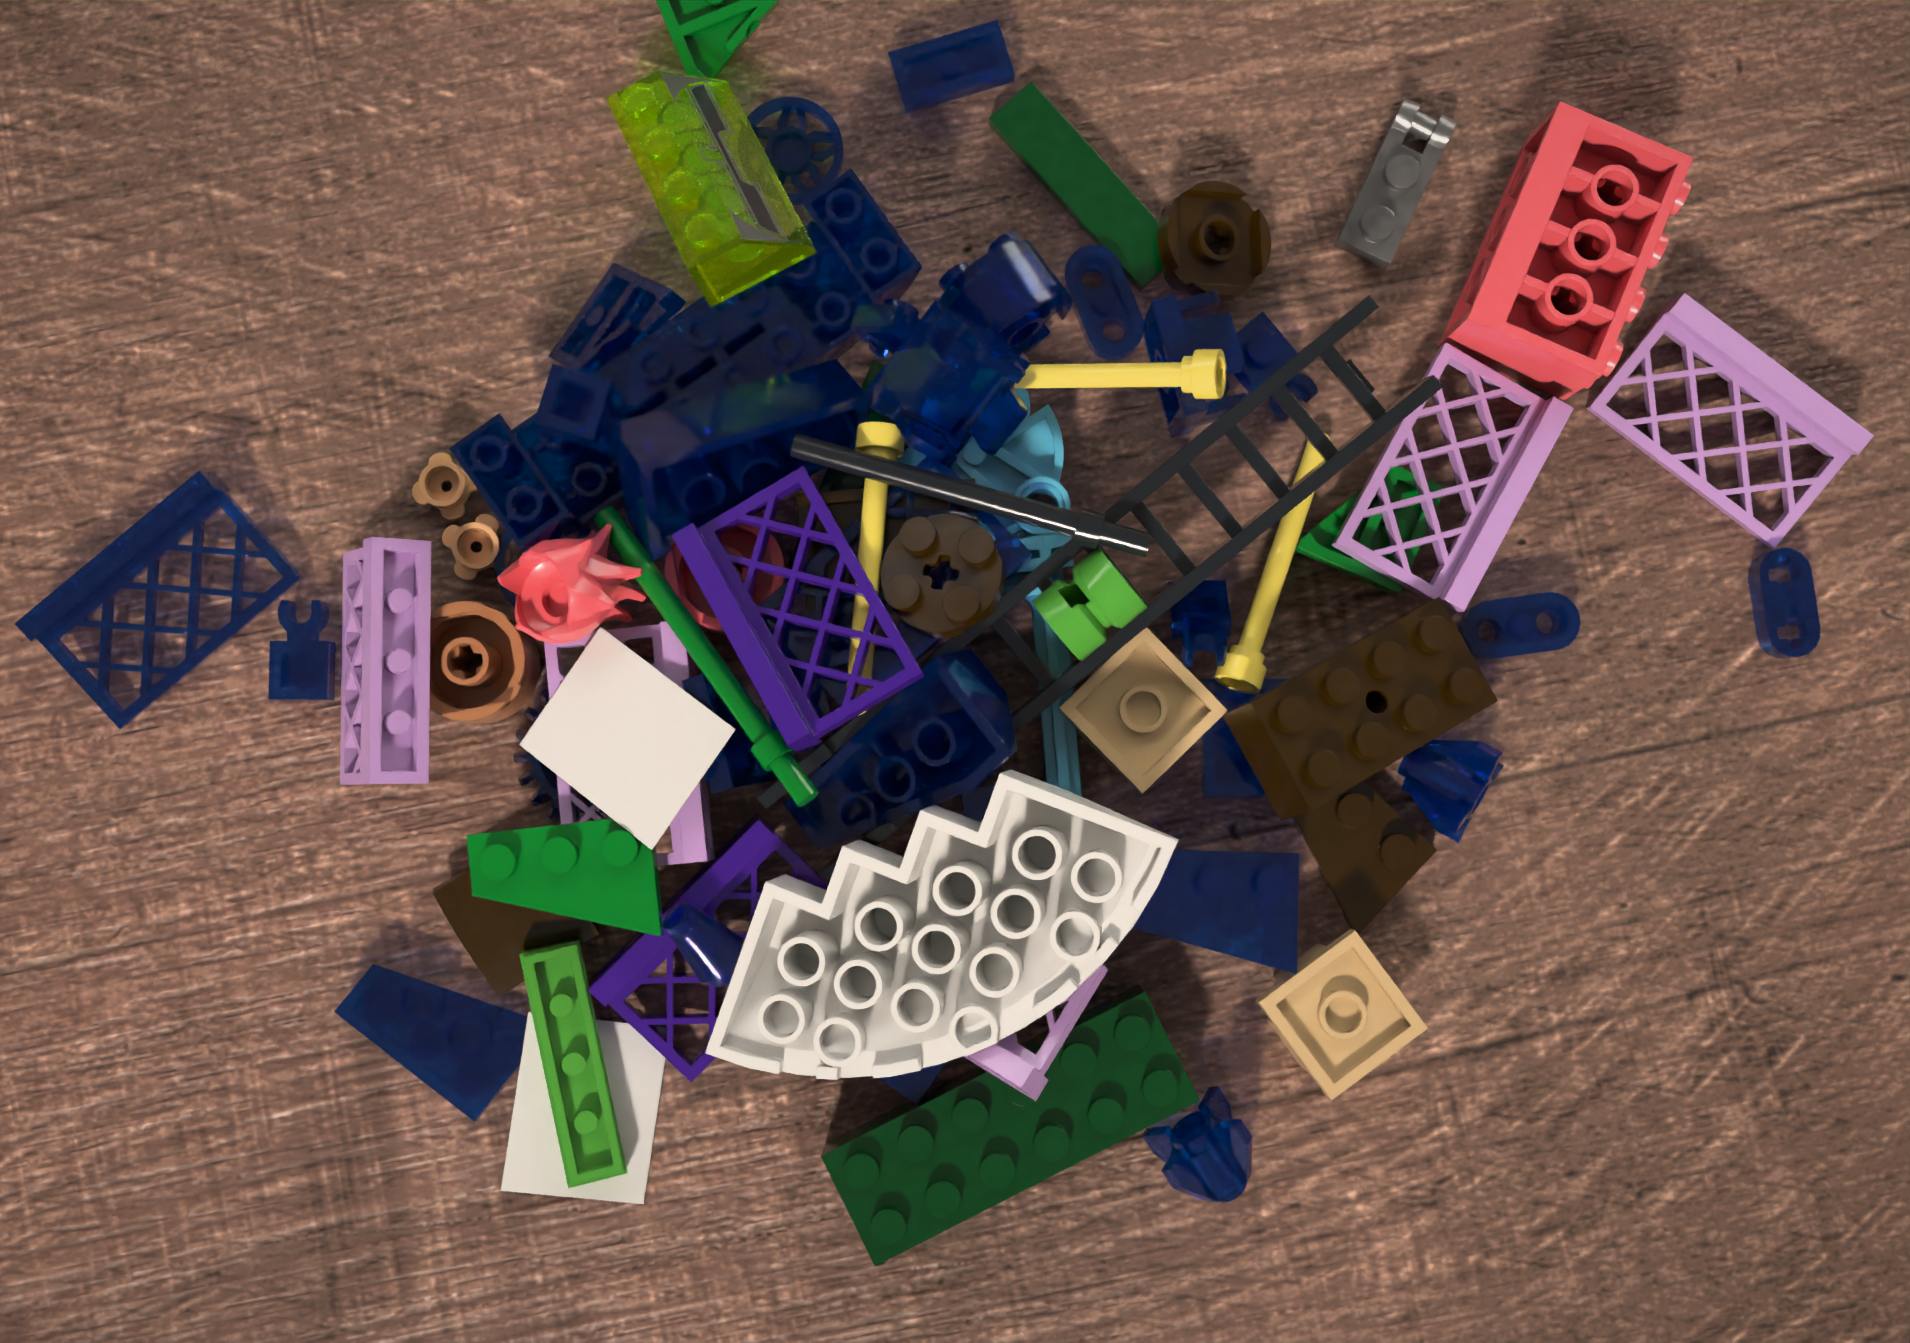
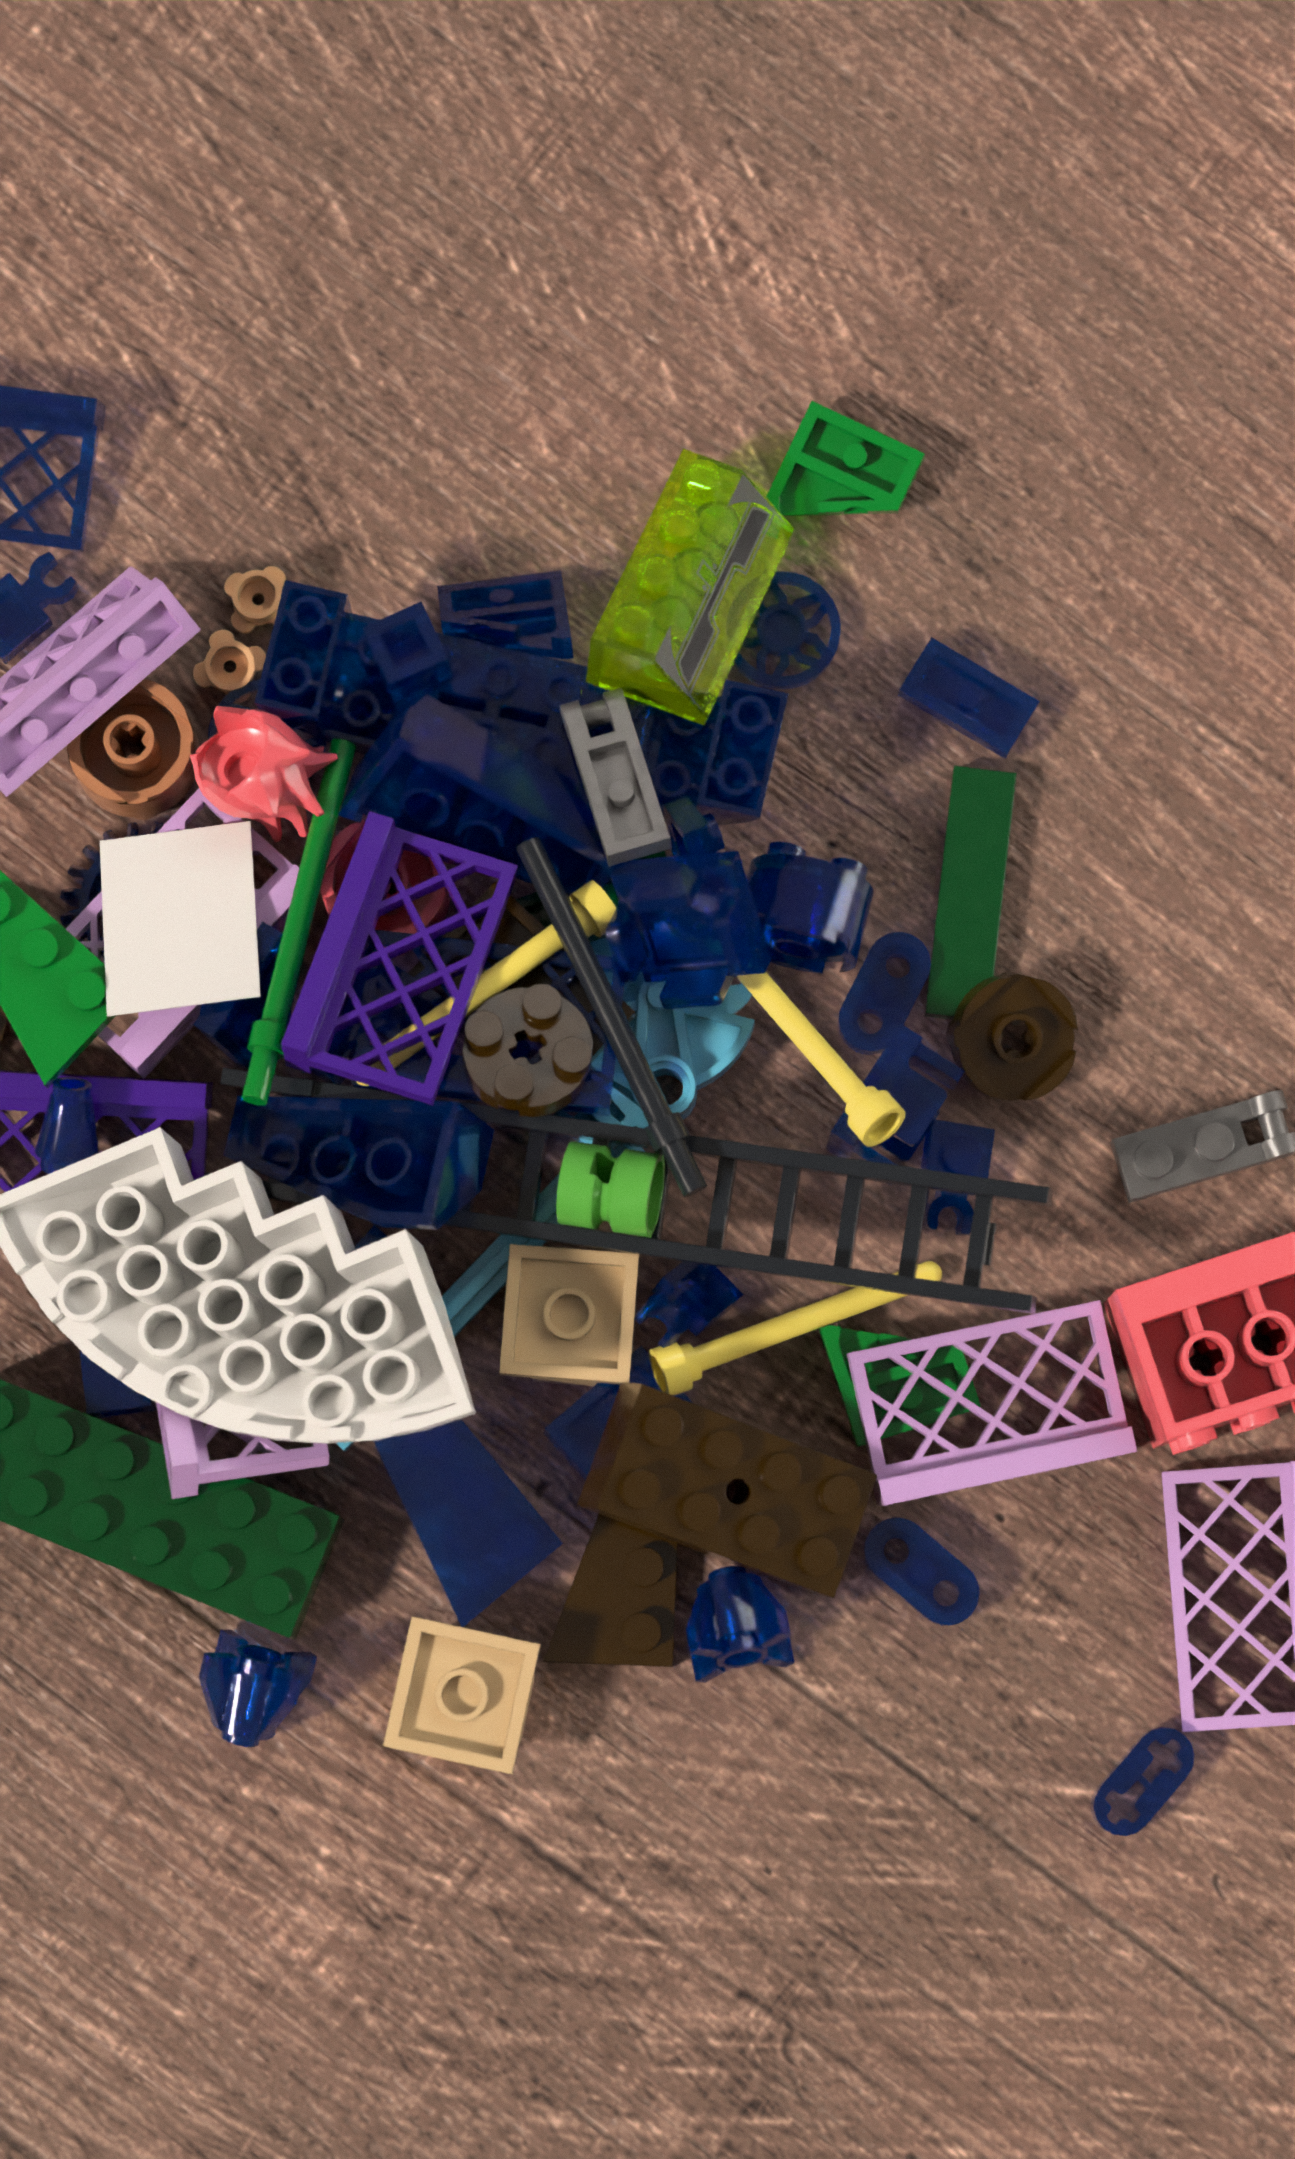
camera: 50 degrees right, 5 degrees down
none -> flat silver plate [559,688,671,866]

